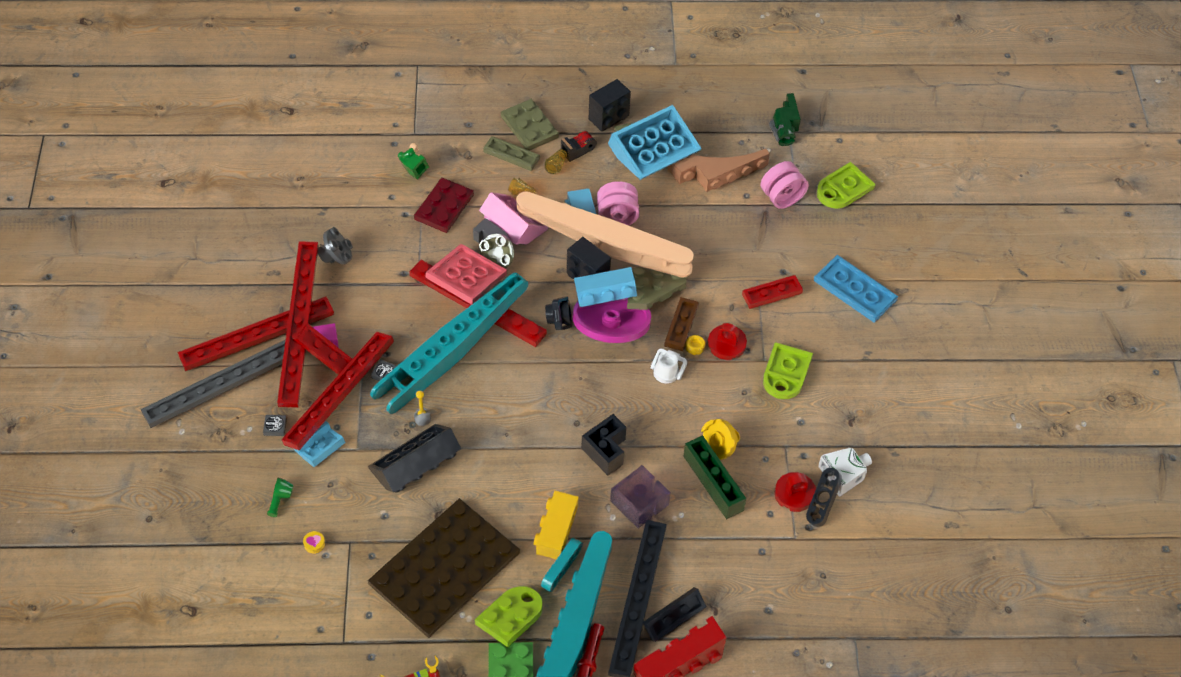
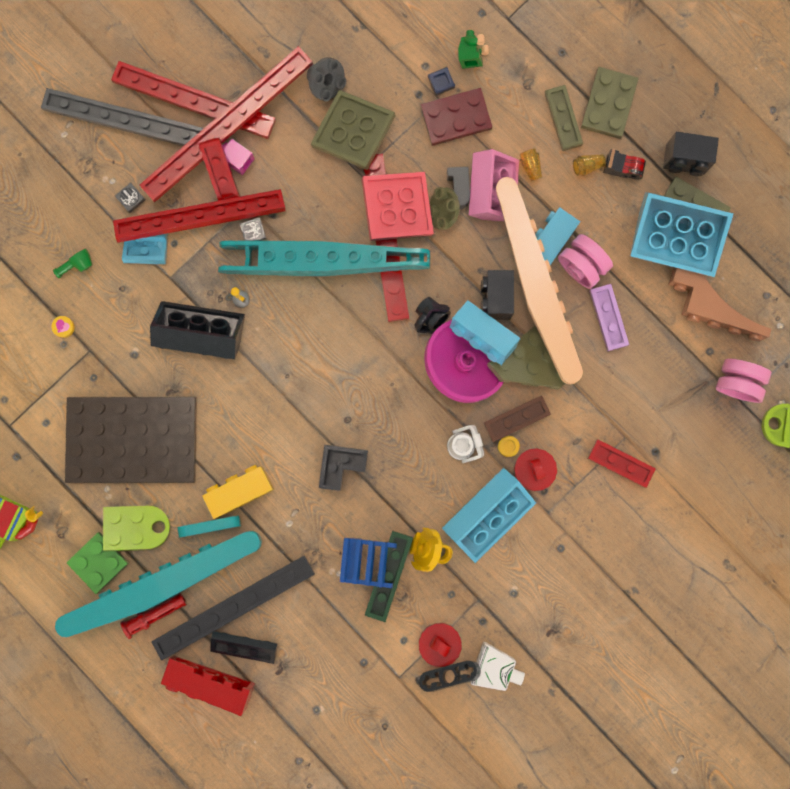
camera: 50 degrees right, 30 degrees up
piece [610,465,671,529] -> none
lime plate [763,342,813,399] -> none
dark azure tile [813,255,898,323] -> none
none -> olive plate [311,90,396,170]
none -> blue plate [340,538,397,588]
none -> dark blue tile [428,67,455,96]
none -> medium azure slope [442,468,536,563]
none -> lavender plate [589,284,629,352]

